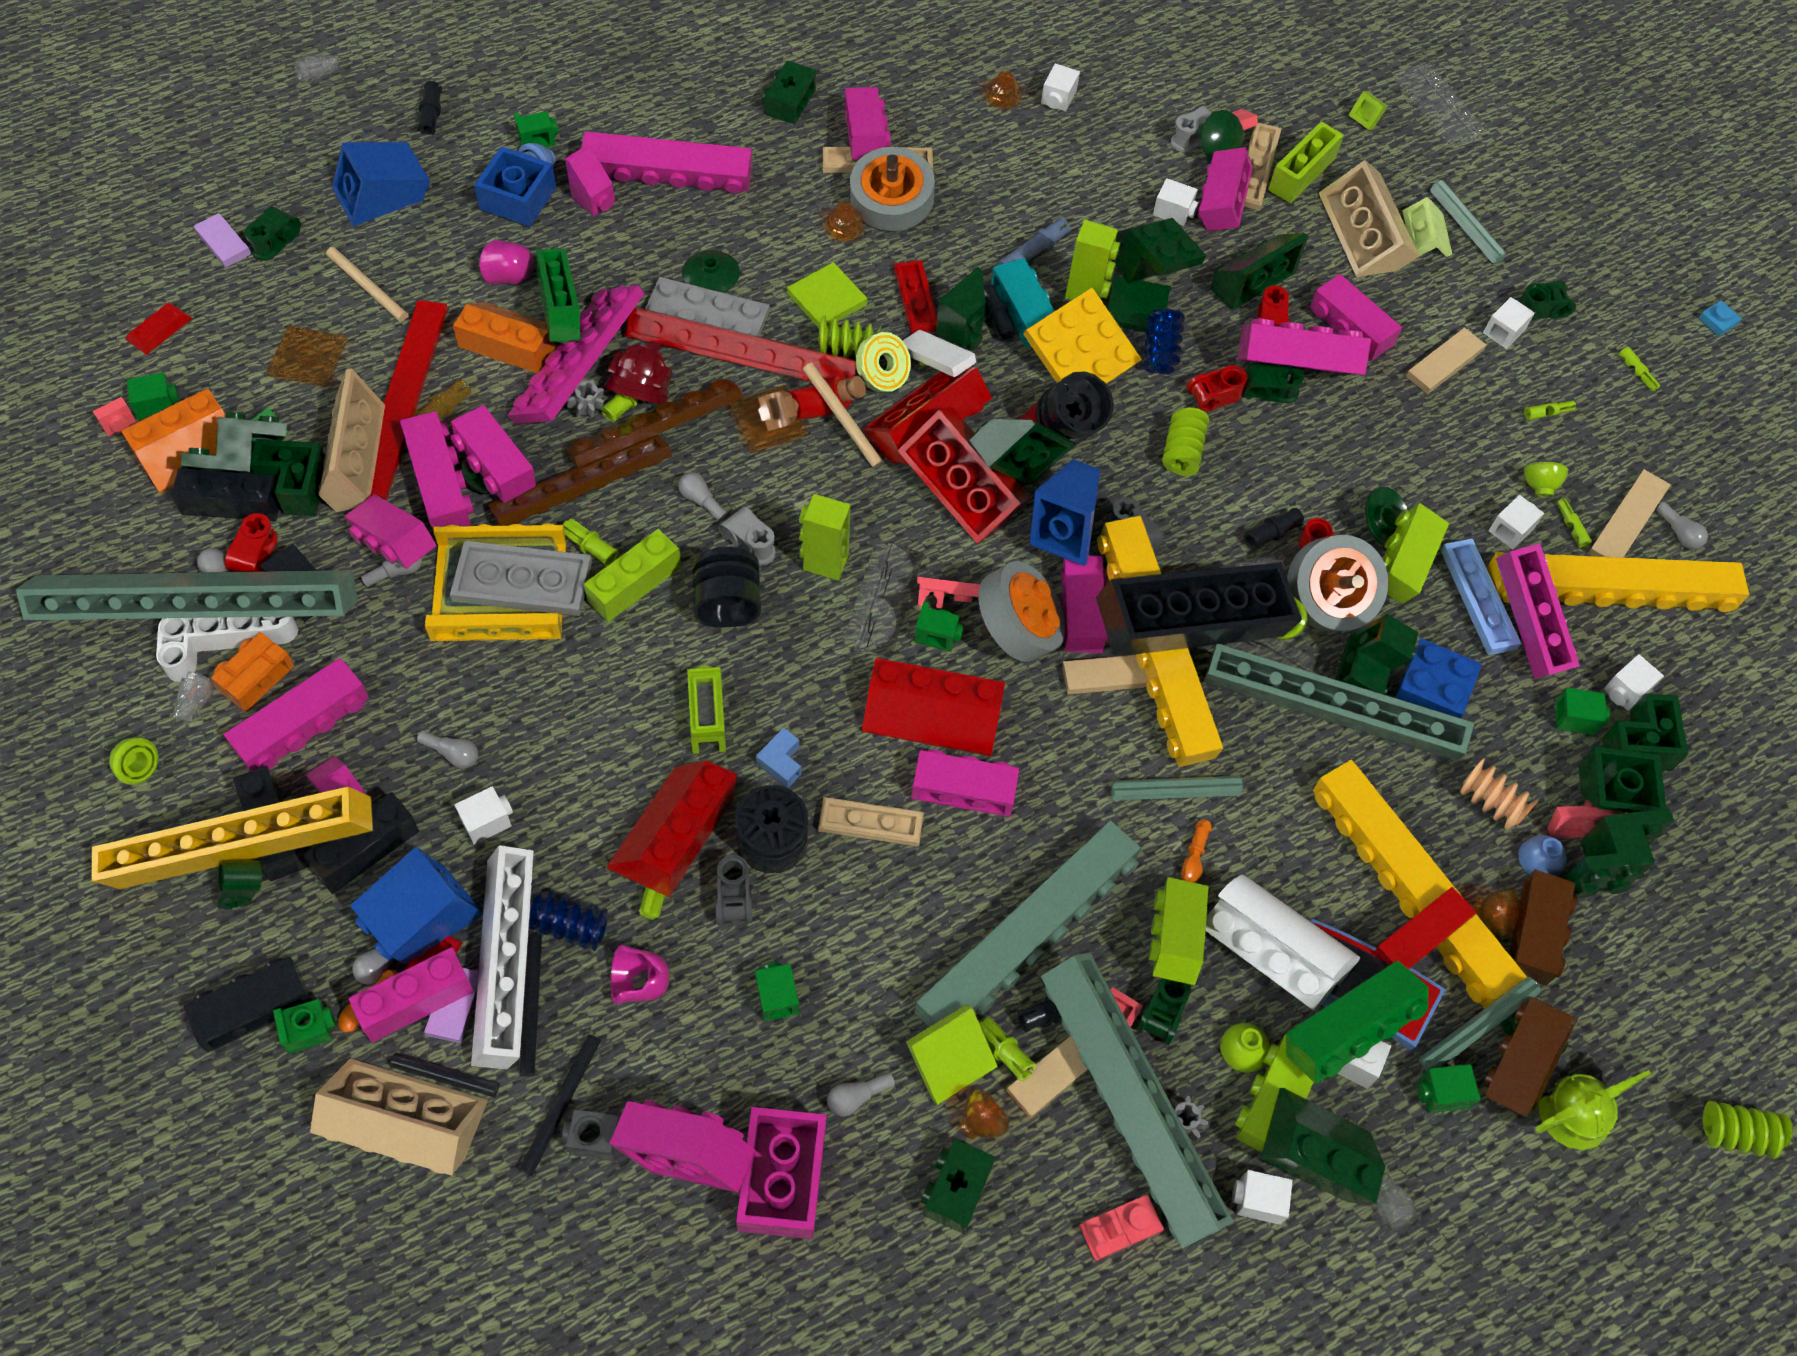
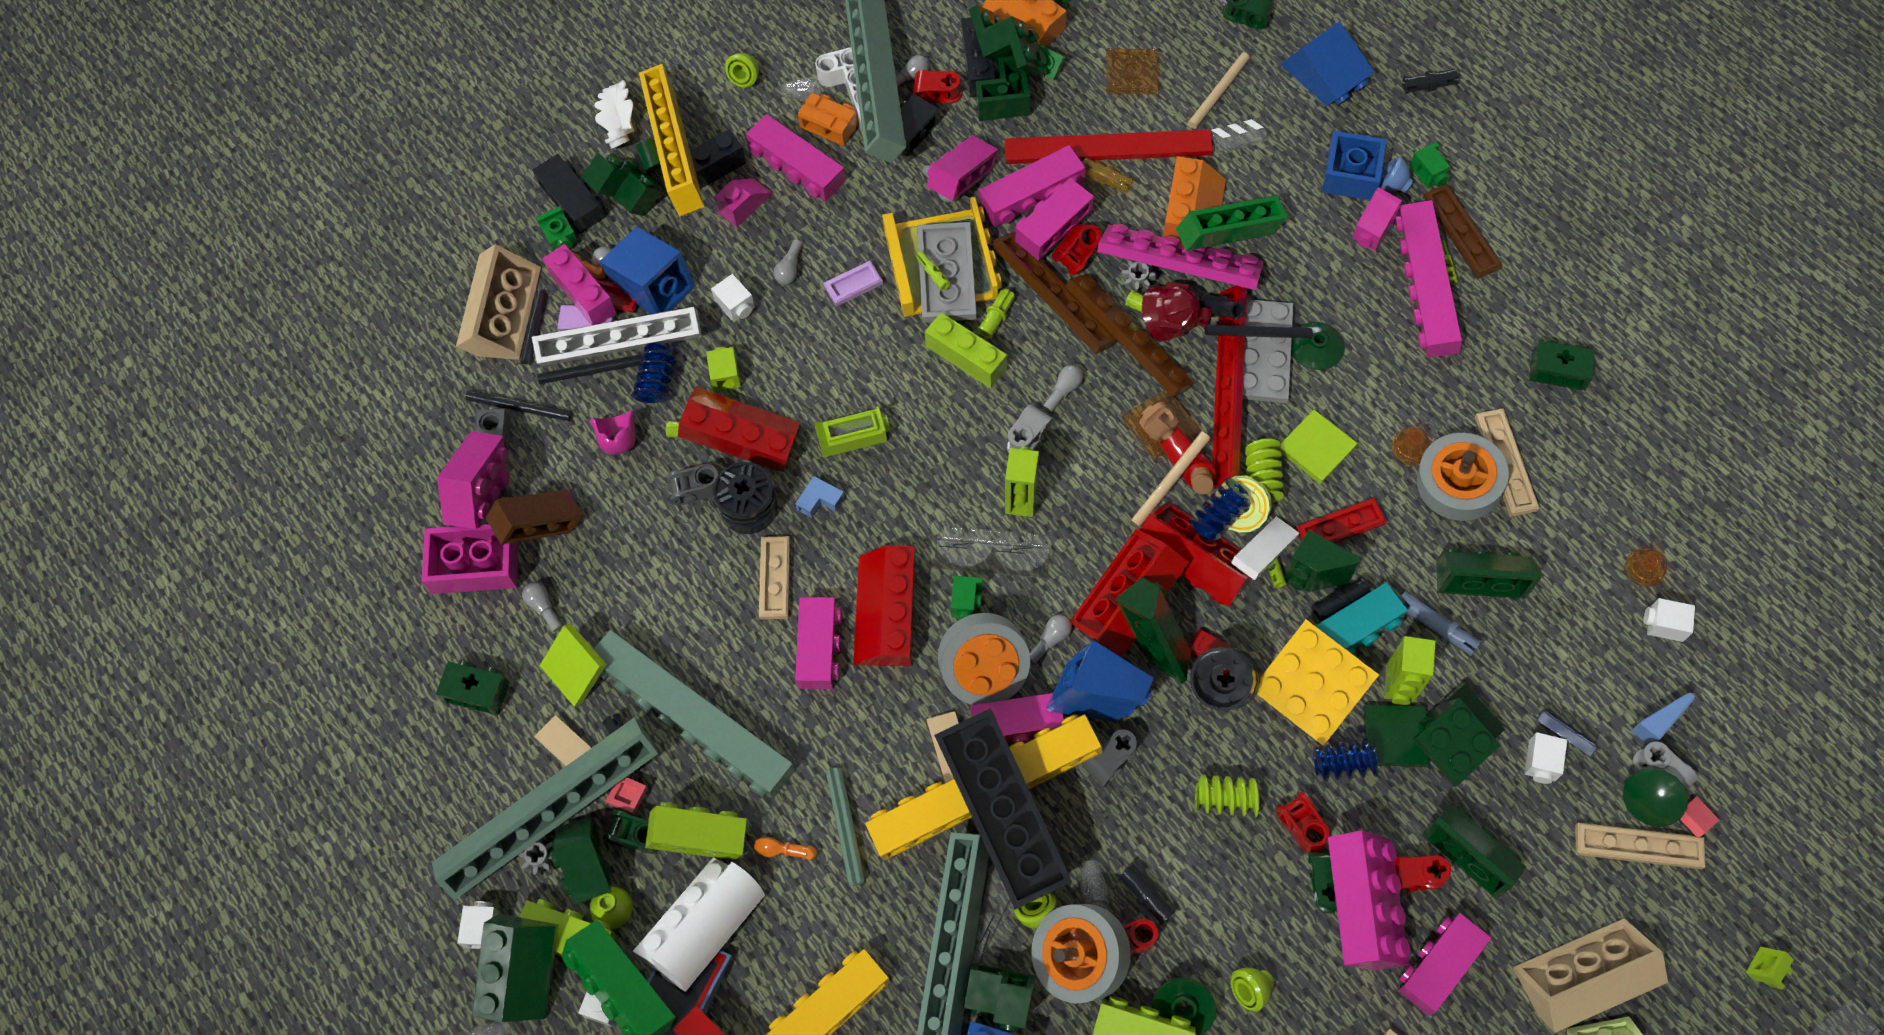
camera: 90 degrees right, 5 degrees up
black brick [303,792,420,894] -> none
tan slope [319,368,385,512] -> none
dark pink hair [479,239,534,285] -> none
black wheel [692,547,761,628] -> none
green brick [755,962,799,1022] -> none
dark pink brick [844,87,891,160] -> none
coral plate [917,577,980,608] -> none
clear orange brick [960,1089,1009,1140] -> none
lime axle [979,1017,1037,1081] -> none
coral plate [1079,1194,1165,1262] -> none
dark pink brick [1197,147,1253,231] -> none
lime brick [1268,121,1344,204] -> none
none -> reddish brown brick [486,490,583,545]
none -> dark green brick [550,816,611,904]
none -> dark green brick [582,152,662,216]
none -> white plant [595,80,634,149]
none -> lime brick [706,347,741,392]
none -> lavender tile [823,261,883,307]
none -> lime pin [916,251,951,291]
none -> light grey piece [1029,615,1072,664]
none -> red piece [1052,224,1102,275]
none -> clear blue piece [1190,477,1251,541]
none -> black pin [1200,294,1244,319]
none -> black bar [1204,324,1313,339]
none -> clear tile [1210,117,1268,155]
none -> lime brick [1231,967,1274,1012]
none -> reddish brown tile [1423,184,1502,279]
none -> dark green slope [1436,549,1541,599]
none -> dark blue tile [1537,709,1597,756]
none -> medium blue slope [1631,693,1695,745]

